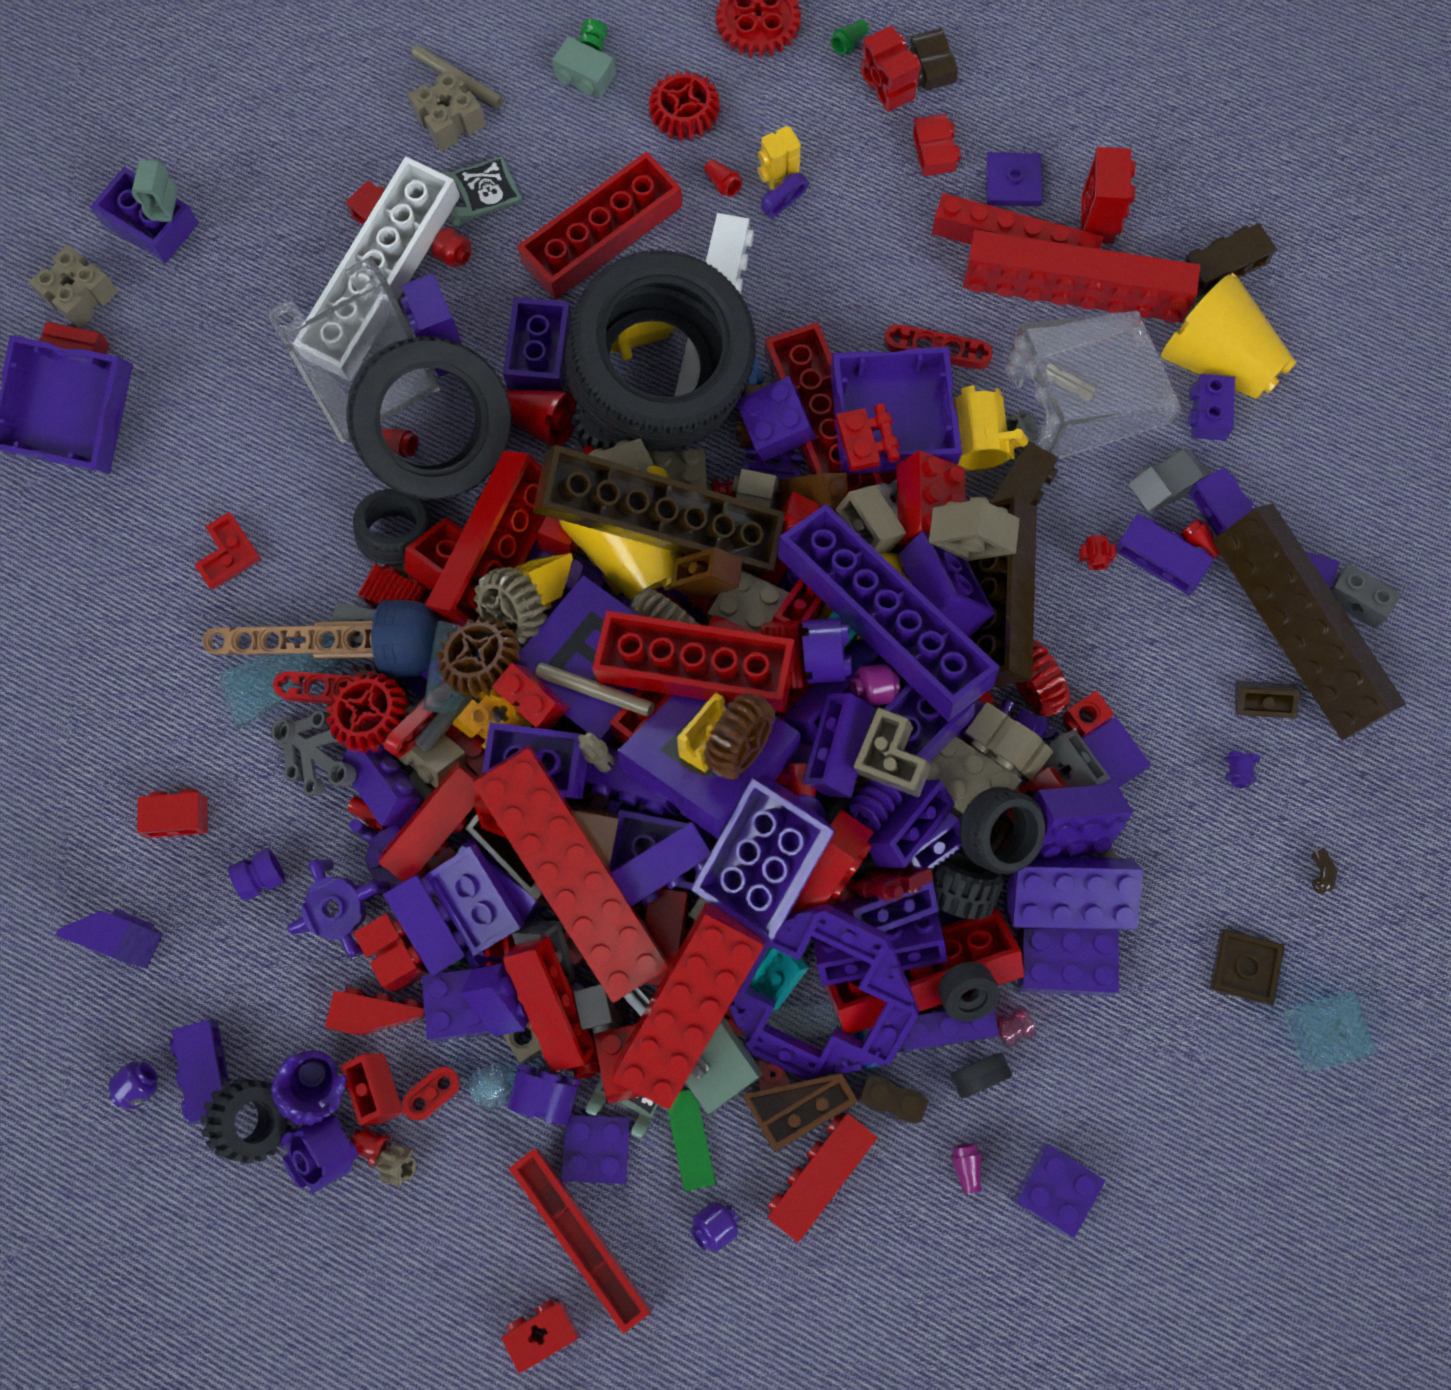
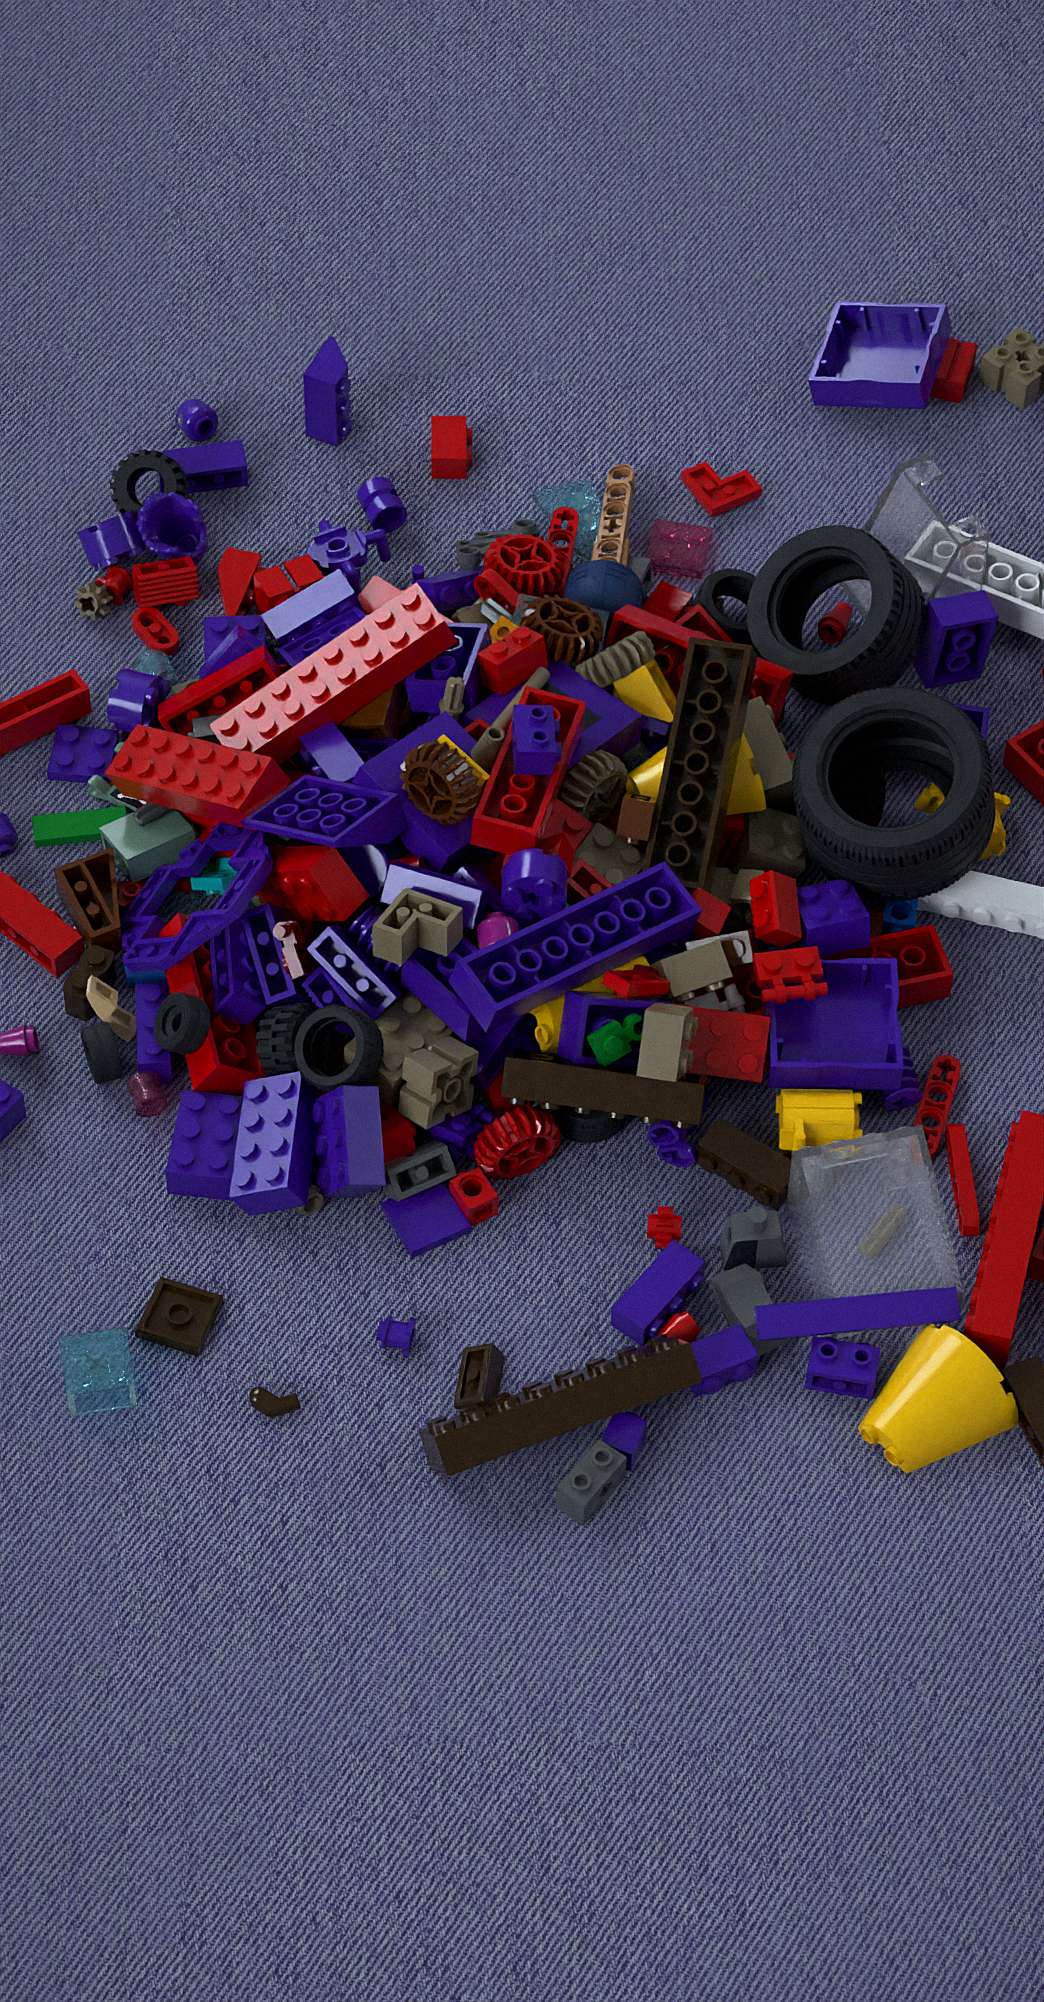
camera: 90 degrees right, 20 degrees down
none -> tan slope [86,975,136,1043]
none -> dark tan cone [471,726,505,771]
none -> dark purple brick [511,705,562,775]
none -> green plate [586,1013,643,1067]
none -> red hinge [602,964,671,999]
none -> clear pink plate [645,519,713,579]
none -> dark grey torso [720,1206,787,1271]
none -> red brick [748,870,802,948]
none -> dark purple tile [754,1286,961,1342]
none -> red beam [945,1124,980,1237]

